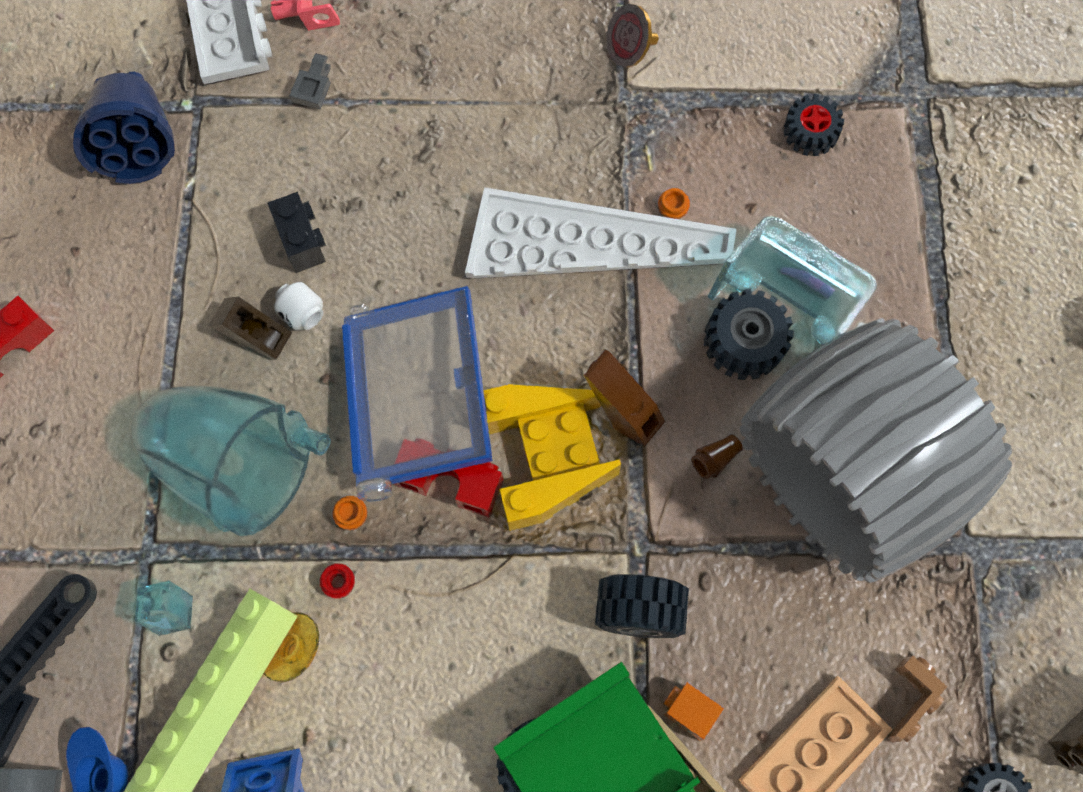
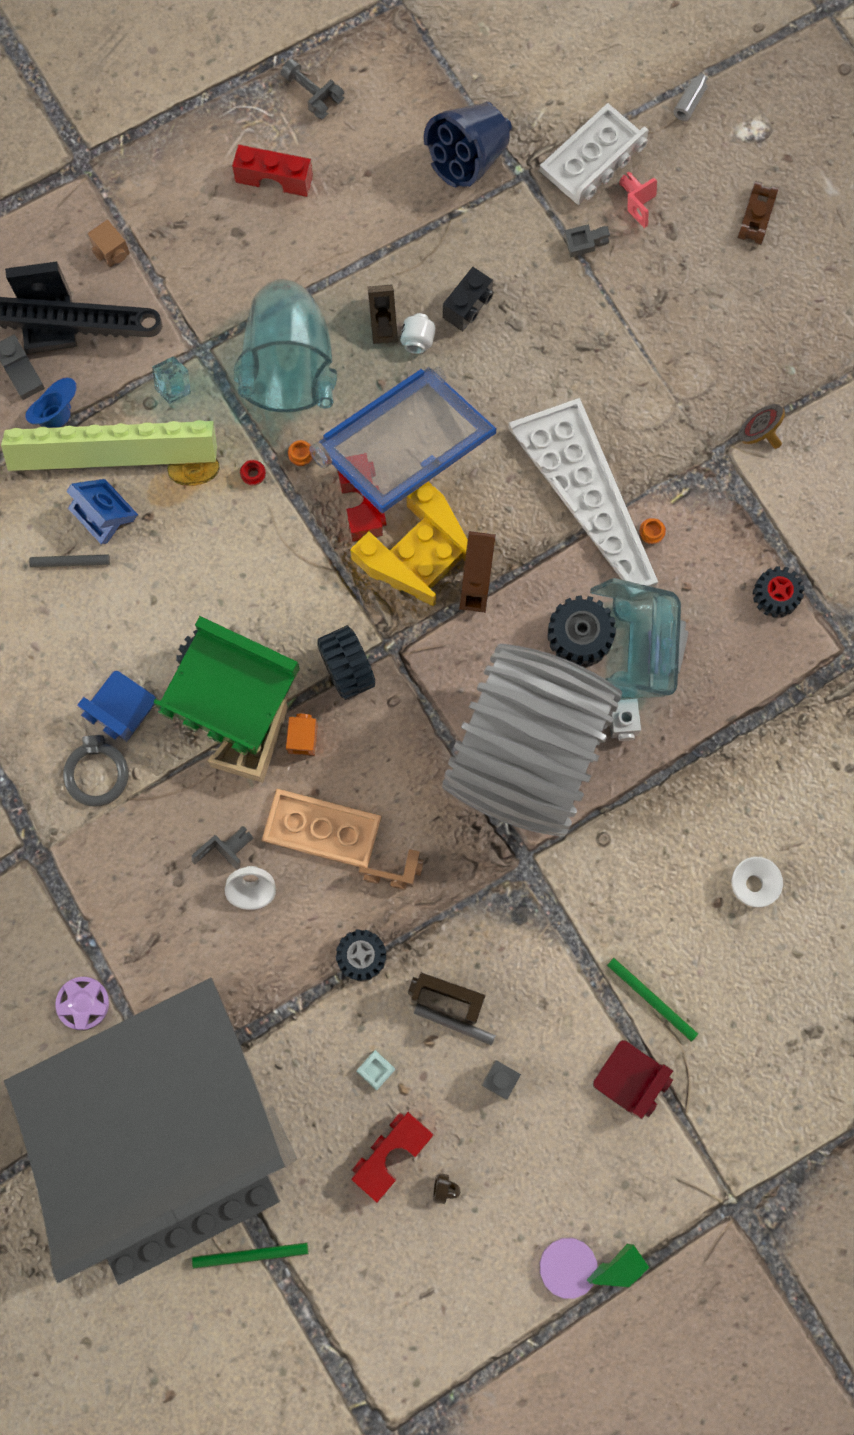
camera: 55 degrees right, 5 degrees up
reddish brown cone [691,434,743,479] -> none

